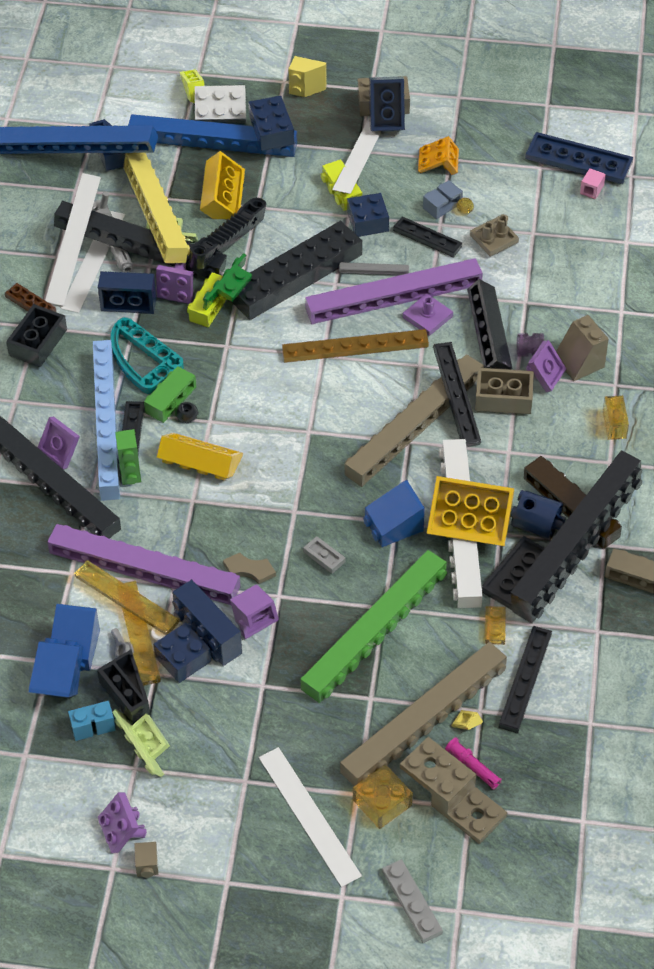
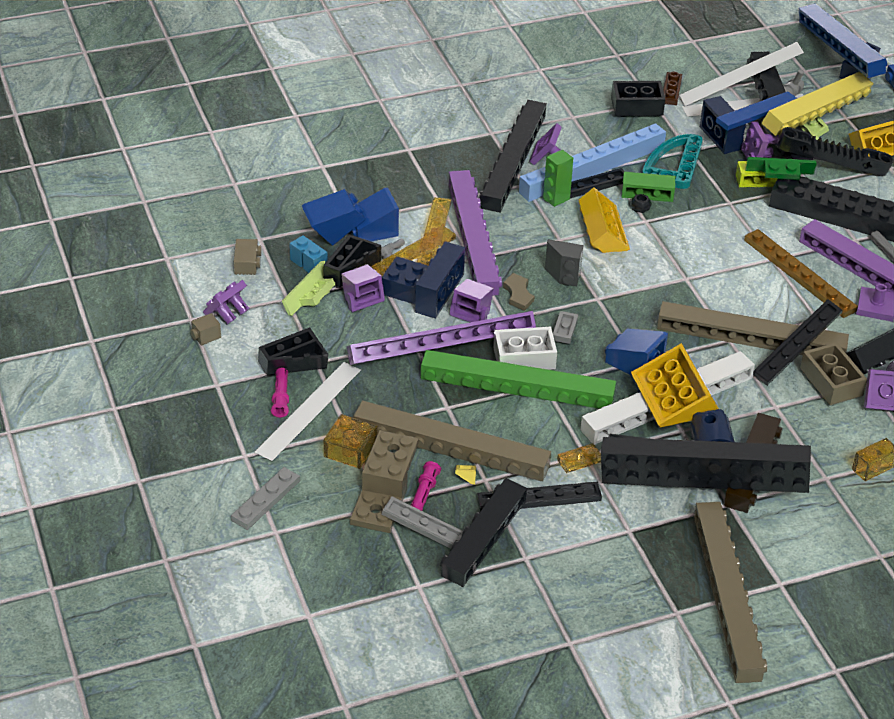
camera: 60 degrees right, 10 degrees down
none -> dark tan brick [234,239,262,275]
none -> black wedge [258,327,328,375]
none -> dark pink pin [271,368,289,418]
none -> medium lavender plate [342,265,385,312]
none -> medium lavender brick [346,311,536,365]
none -> light grey tile [382,496,463,549]
none -> black brick [440,478,527,587]
none -> white brick [494,327,557,370]
none -> dark grey slope [545,239,584,287]
none -> blue tile [716,91,797,131]

